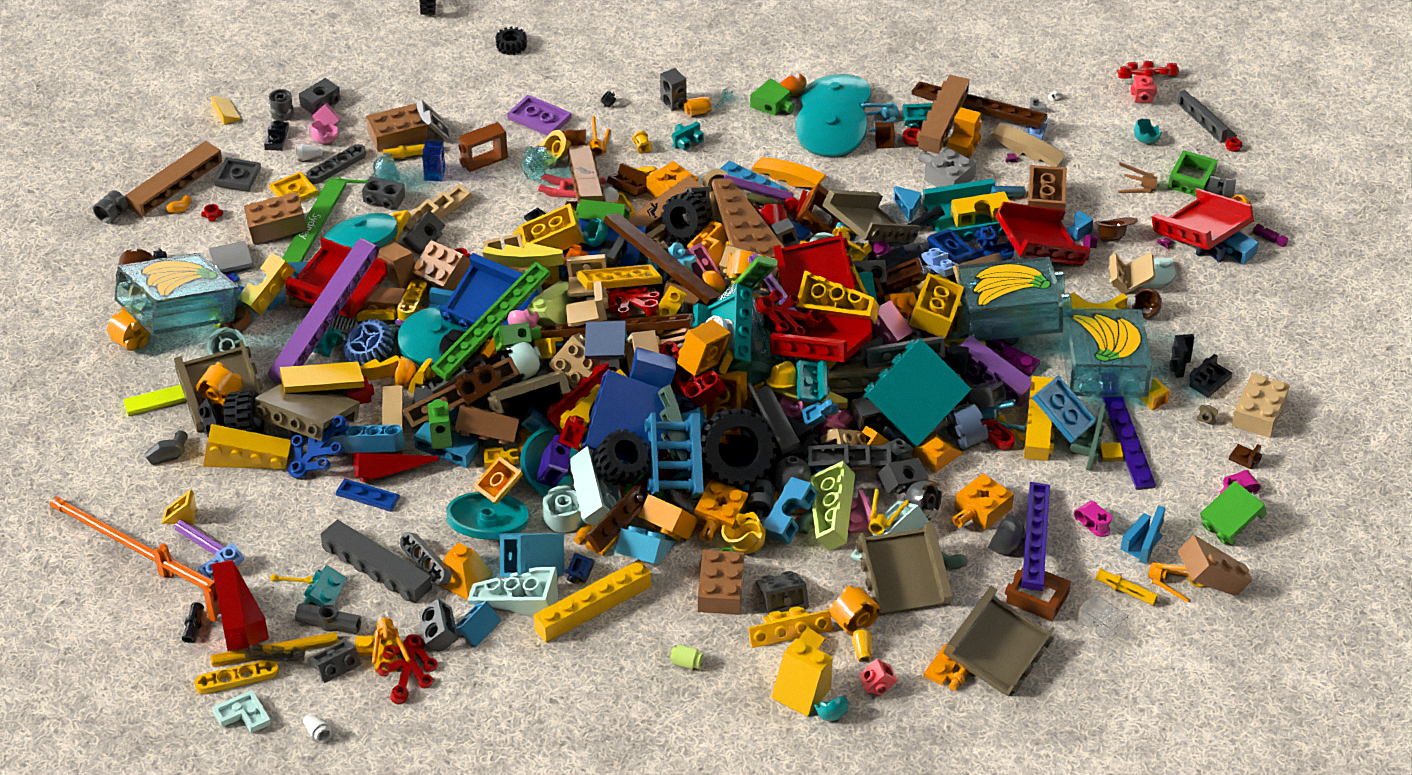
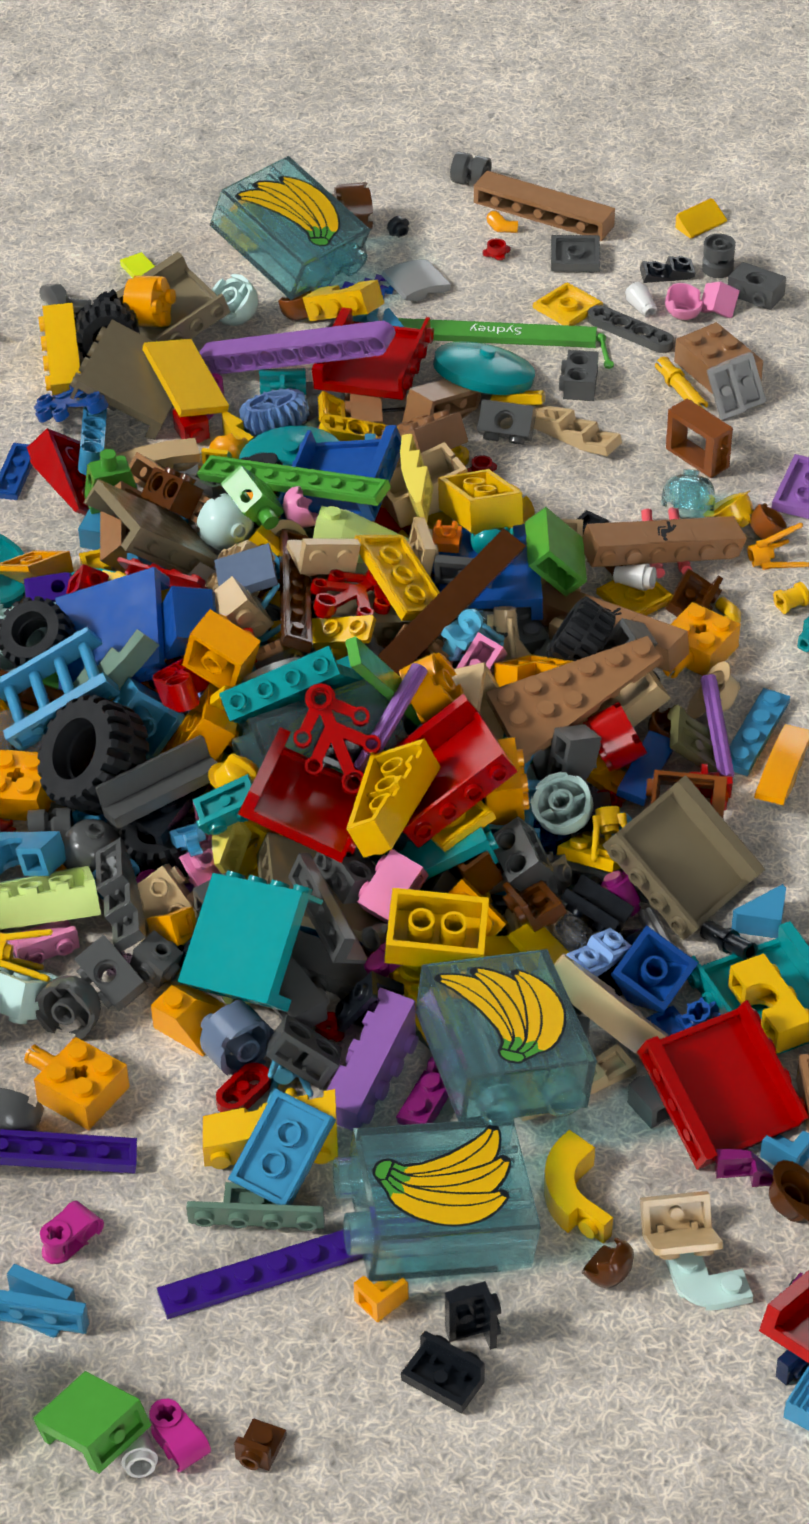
camera: 80 degrees right, 0 degrees up
medium nougat brick [244,192,308,244] -> none
clear light blue cylinder [371,152,404,183] -> none
clear blue brick [422,140,446,182] -> none
yellow tile [1100,442,1123,462] -> none
dark tan plate [1197,405,1218,425] -> none
tan piece [1232,373,1290,438] -> none

